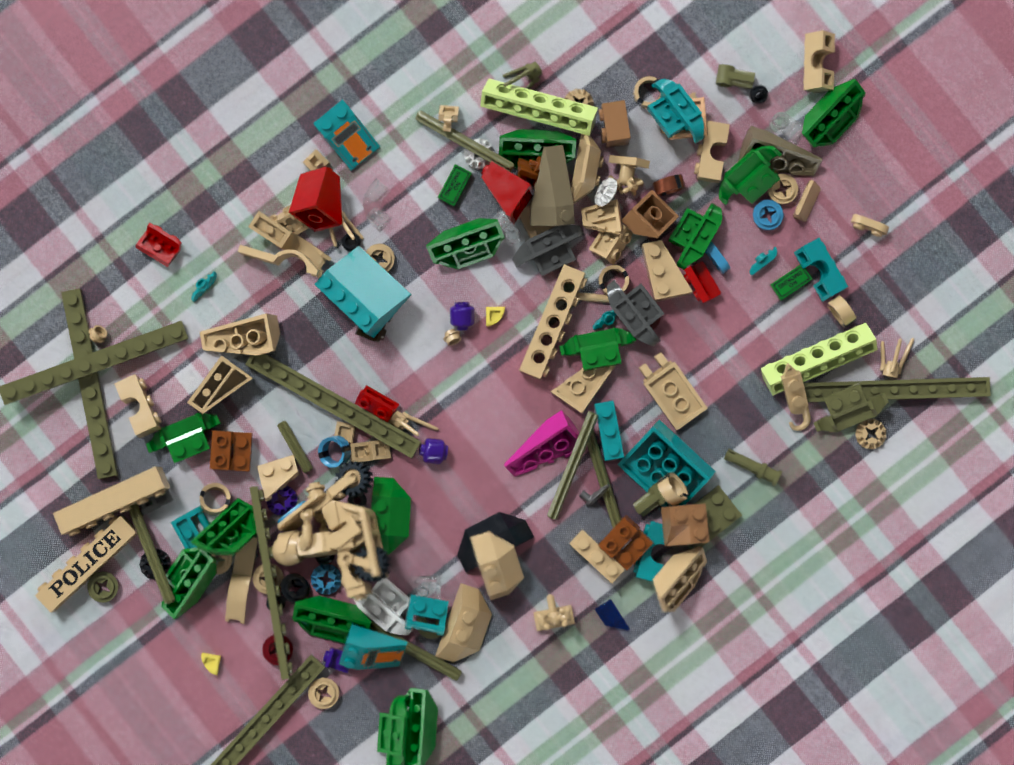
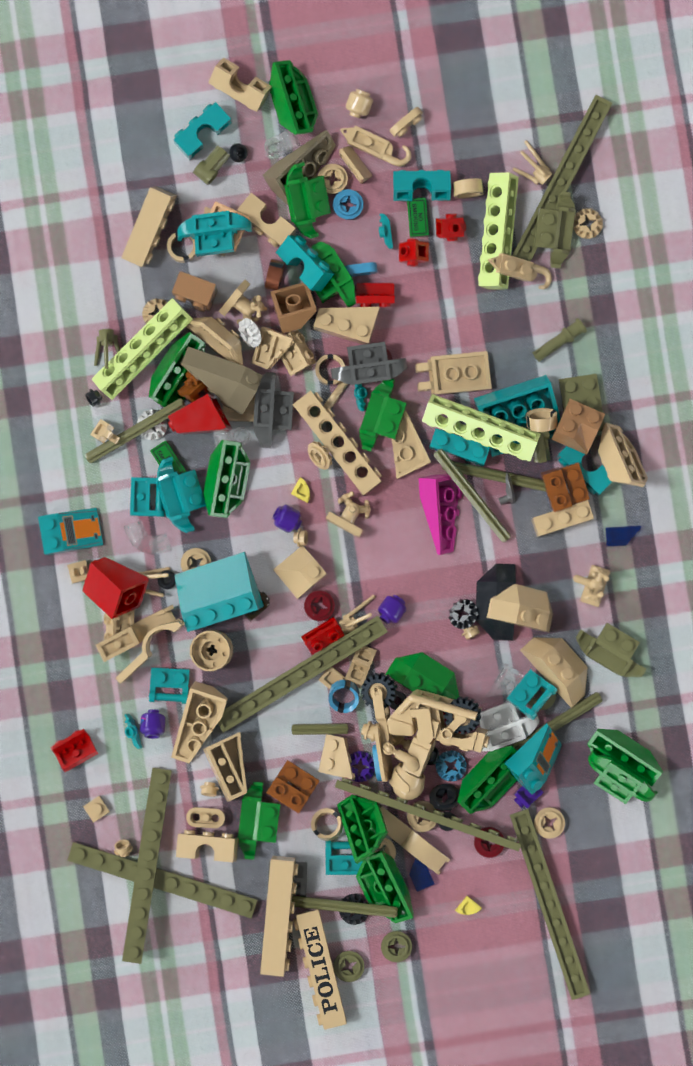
camera: 60 degrees left, 0 degrees up
none -> tan plate [83,796,110,823]
none -> black plate [85,389,102,407]
none -> tan wedge [121,186,177,267]
none -> teal plate [130,477,165,517]
none -> dark purple head [140,709,166,739]
none -> teal plate [149,667,190,704]
none -> teal plate [155,457,206,533]
none -> teal arch [173,102,232,160]
none -> tan plate [186,807,225,828]
none -> tan wheel [190,630,233,671]
none -> tan plate [200,782,219,797]
none -> tan slope [273,546,327,599]
none -> teal arch [275,235,334,291]
none -> dark red gear [304,590,335,621]
none -> tan gear [308,441,332,470]
none -> tan piece [326,491,371,538]
none -> tan plate [340,126,411,167]
none -> tan head [346,89,373,118]
none -> olive gear [381,931,412,962]
none -> red brick [399,238,429,267]
none -> clear blue tile [409,858,435,892]
none -> yellowish green brick [422,394,540,461]
none -> red brick [436,213,466,241]
none -> black gear [448,599,478,629]
none -> tan plate [462,625,480,640]
none -> olive plate [576,623,647,677]

